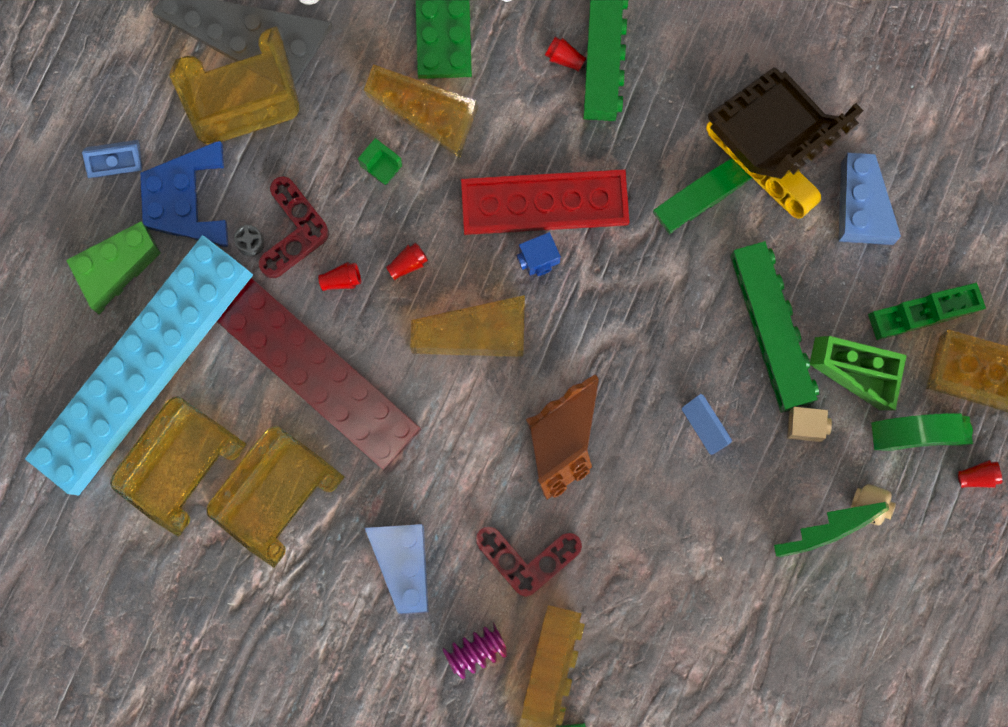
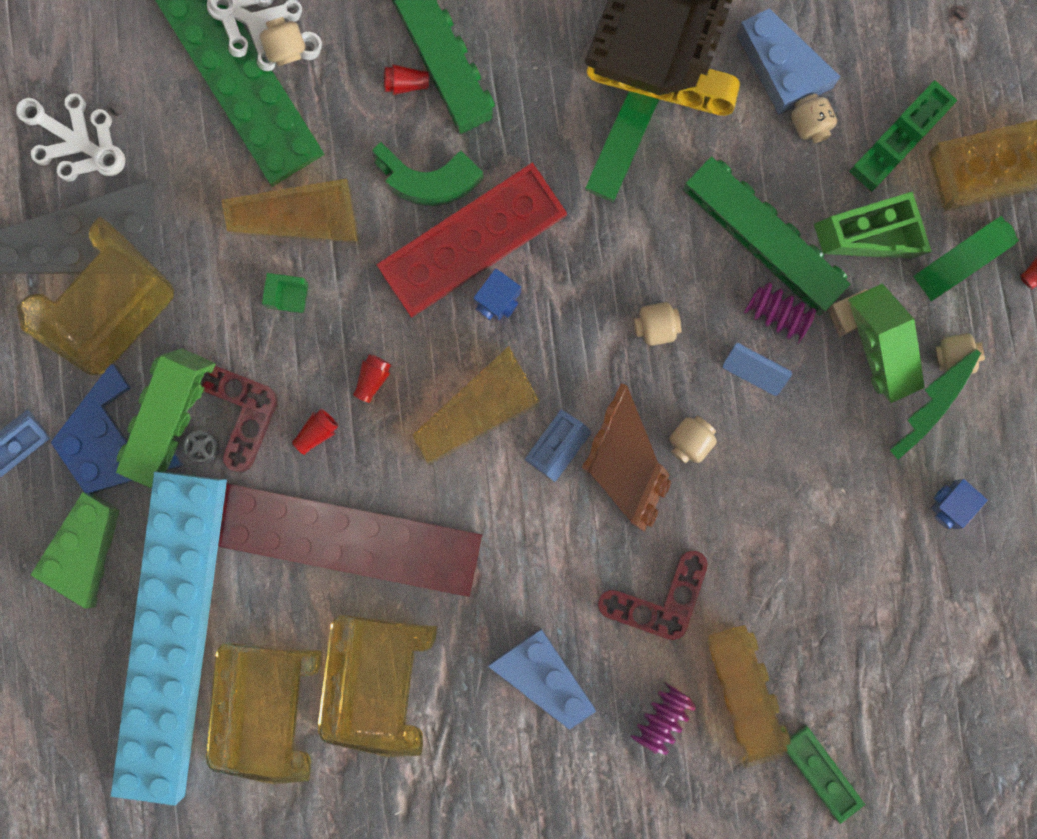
camera: 30 degrees left, 5 degrees up
none -> bright green wedge [116,348,216,488]
none -> green arch [372,142,484,206]
none -> medium blue slope [524,409,591,481]
none -> tan head [634,302,682,346]
none -> tan head [669,416,717,464]
none -> magenta piece [743,282,816,345]
none -> tan head [791,94,837,143]
none -> bright green wedge [848,283,925,403]
none -> blue brick [931,479,988,529]

